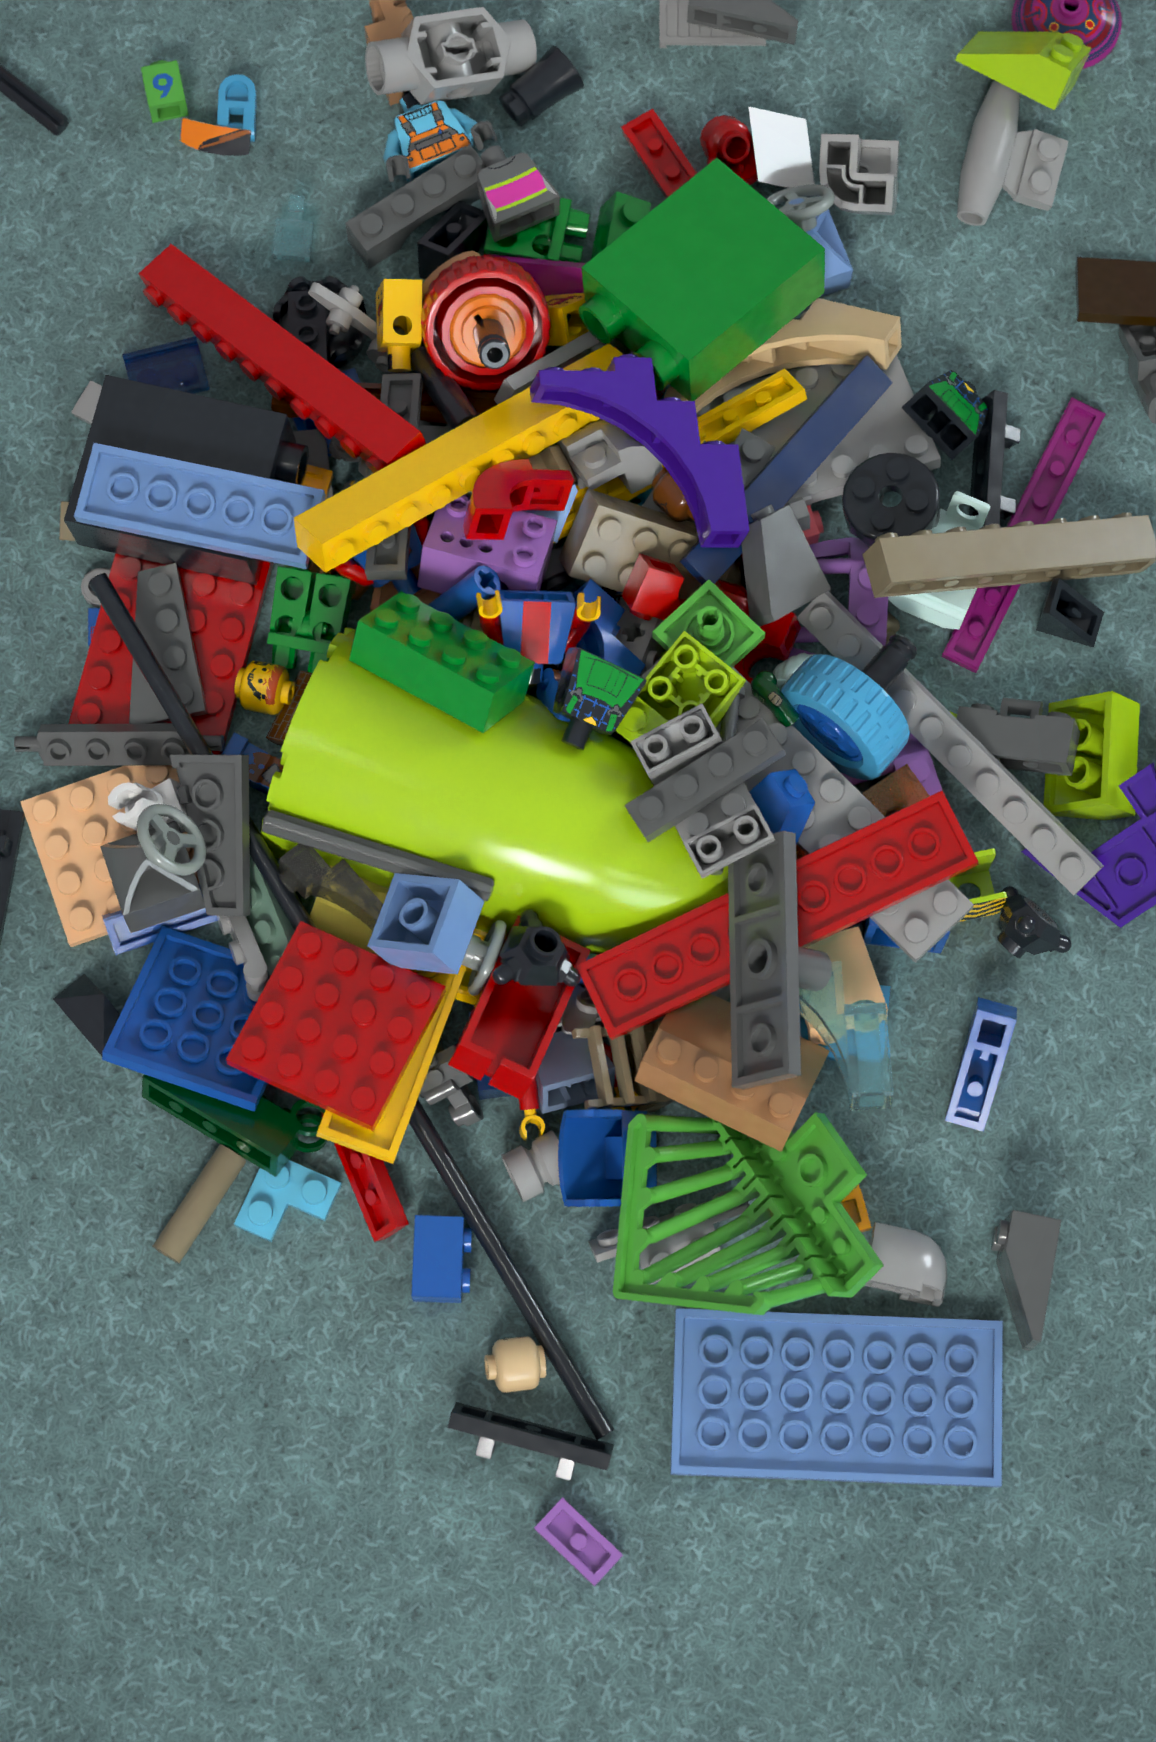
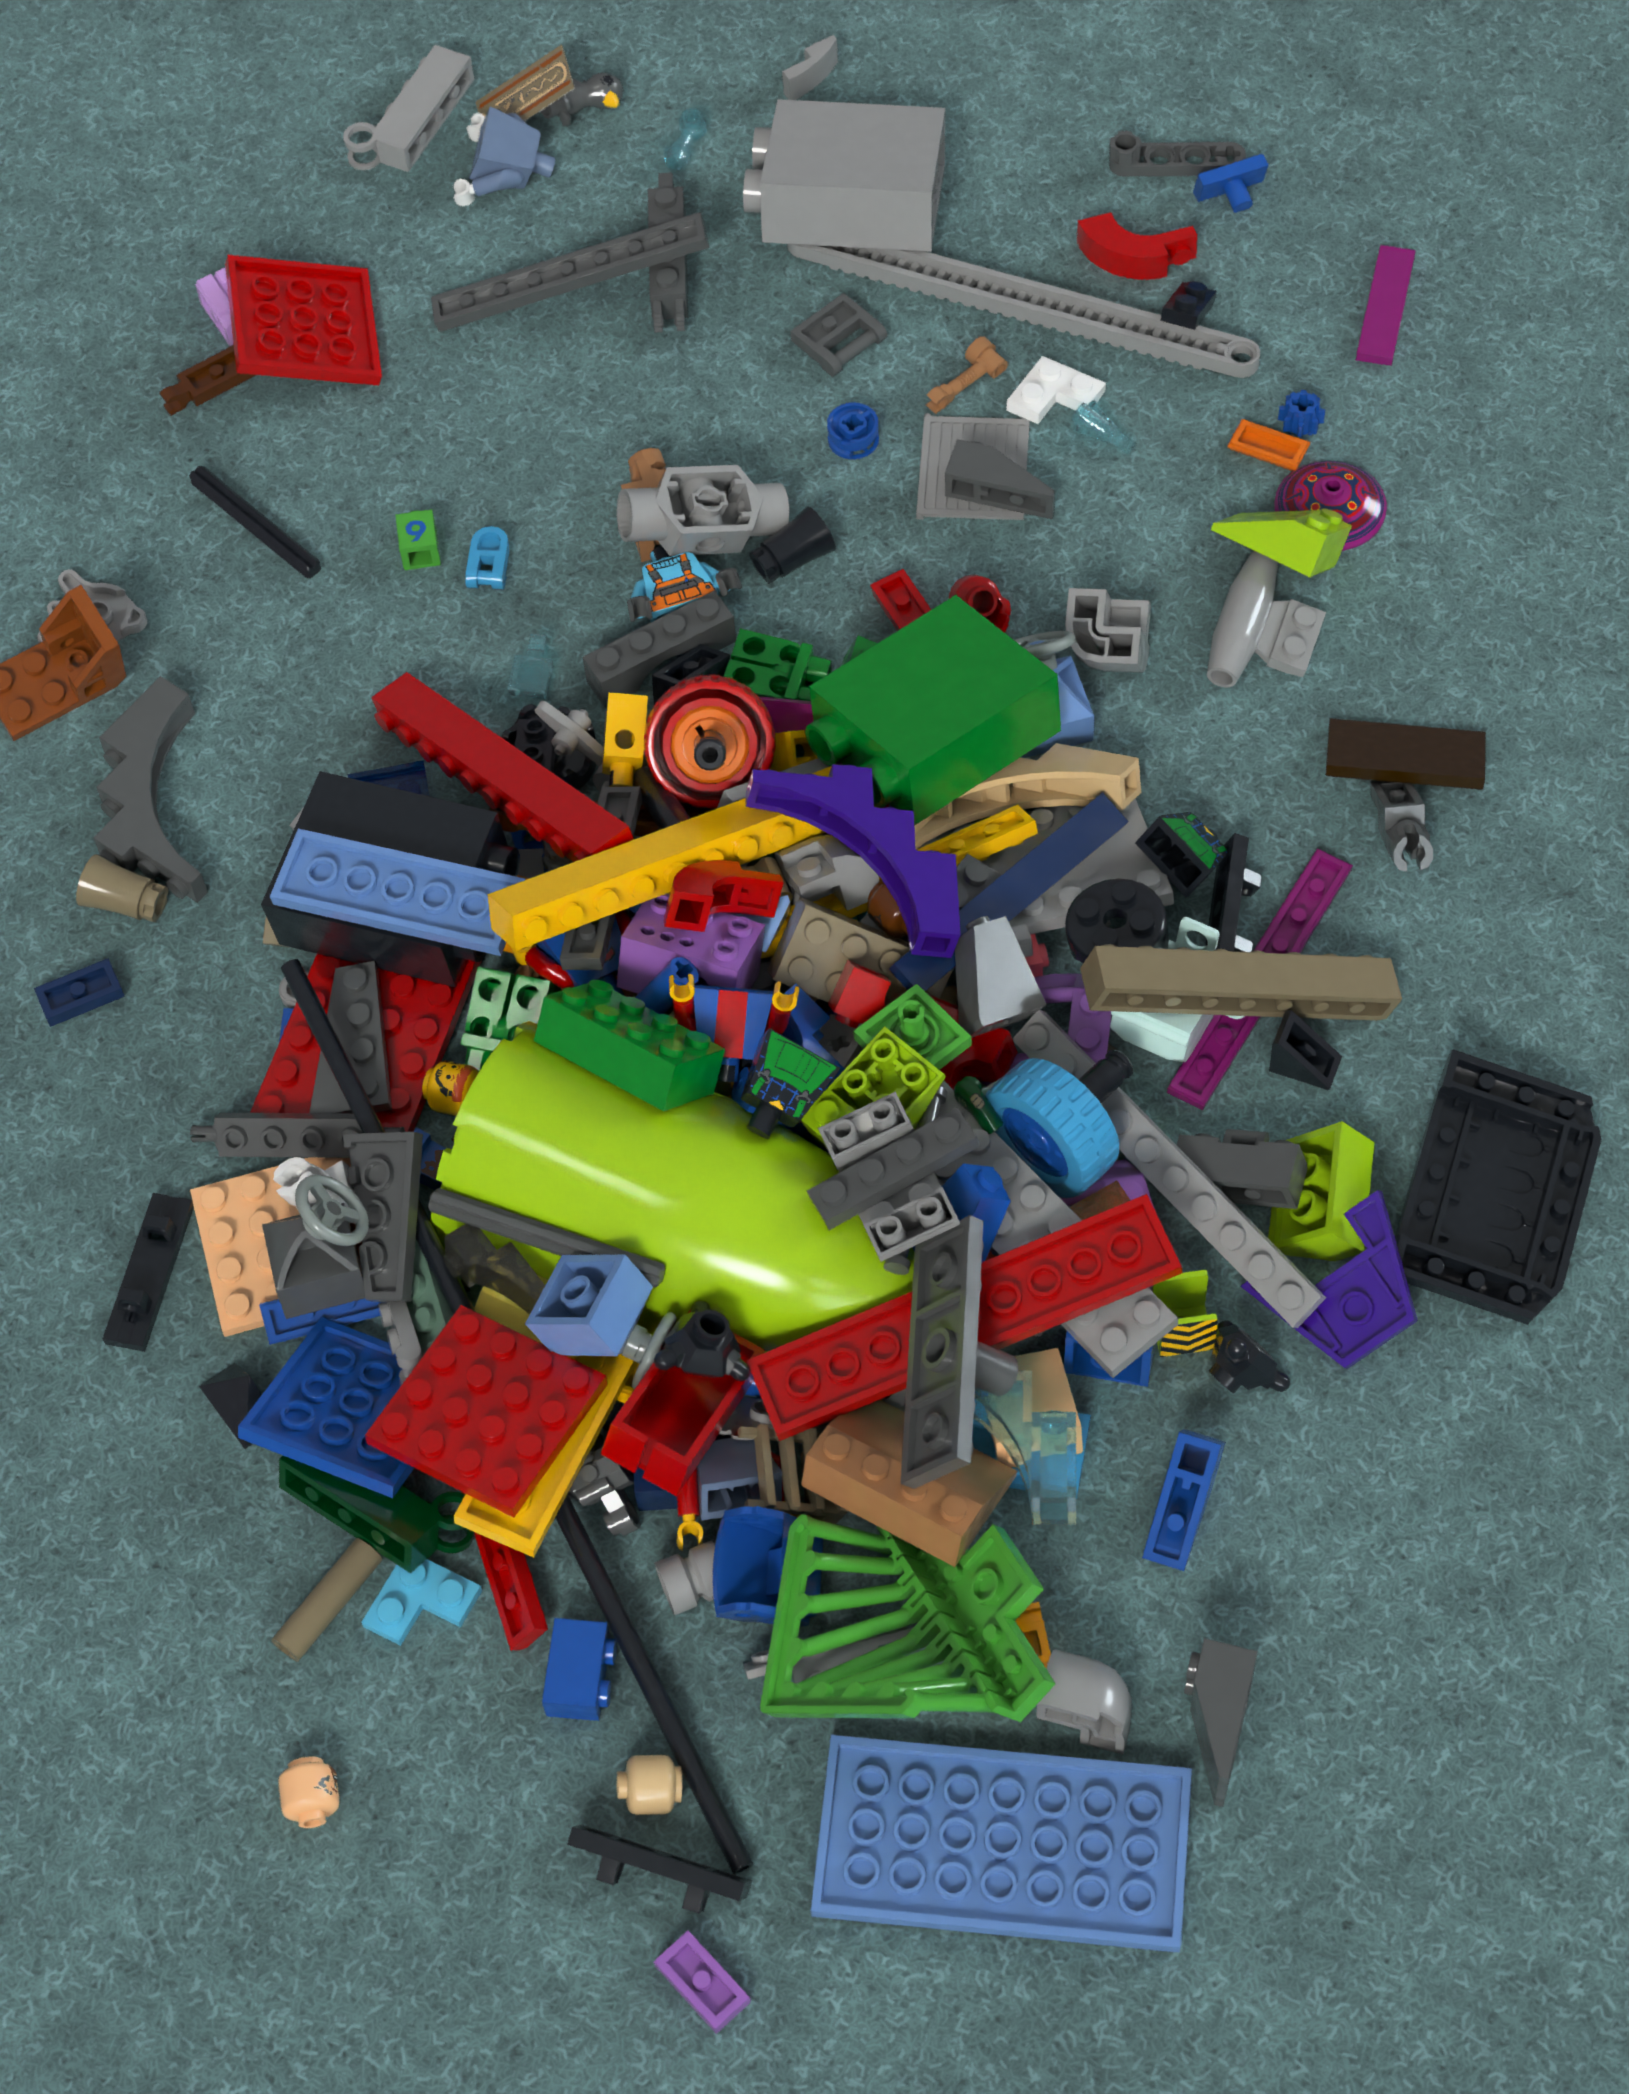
camera: 10 degrees right, 15 degrees down
sticker [180,118,251,156] -> none
dark grey torso [477,145,560,242] -> none
white sticker [749,107,814,188] -> none
none -> light nougat head [278,1757,340,1828]

